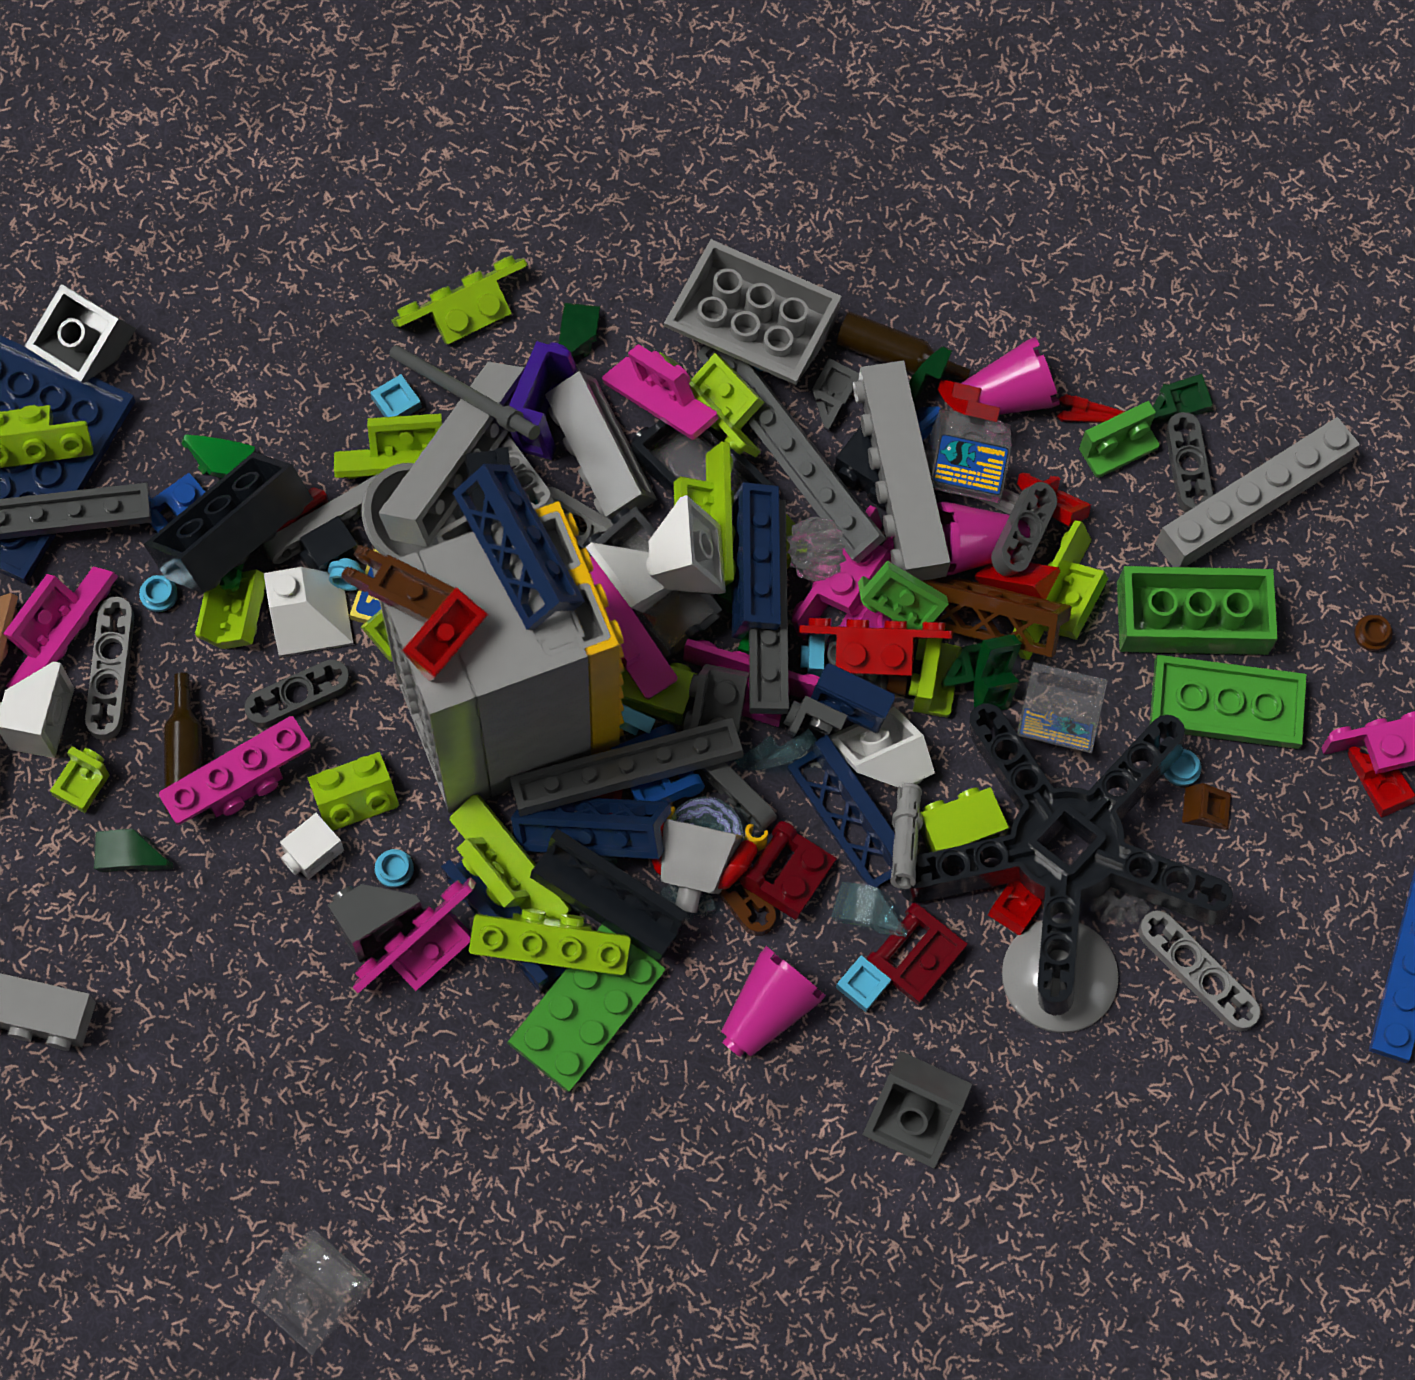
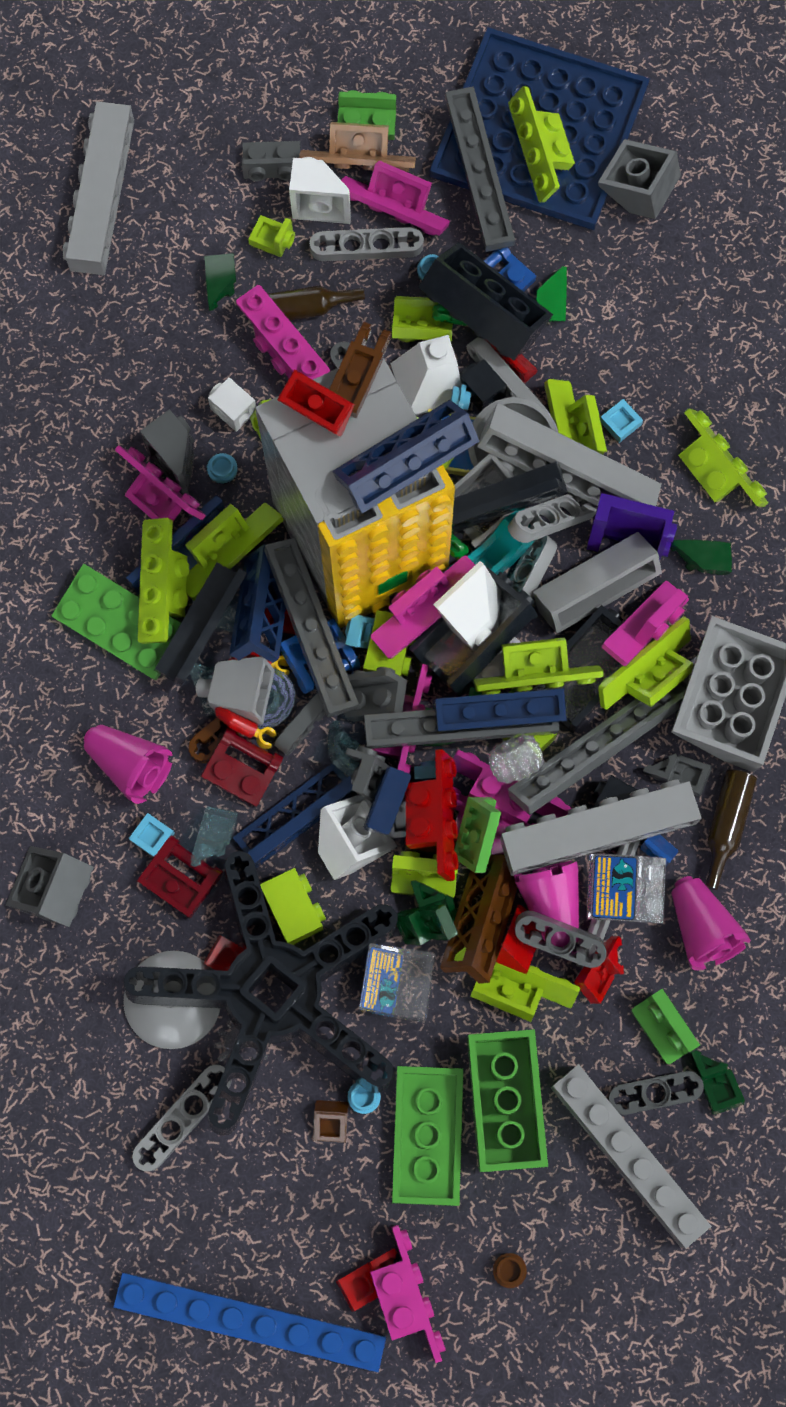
camera: 90 degrees right, 5 degrees up
dark grey bar [389,345,540,440] -> none
white slope [646,496,726,594] -> none
light grey pin [890,783,923,889] -> none
dark green slope [909,346,953,404] -> none
red slope [938,379,1000,422] -> none
red piece [1057,394,1126,423] -> none

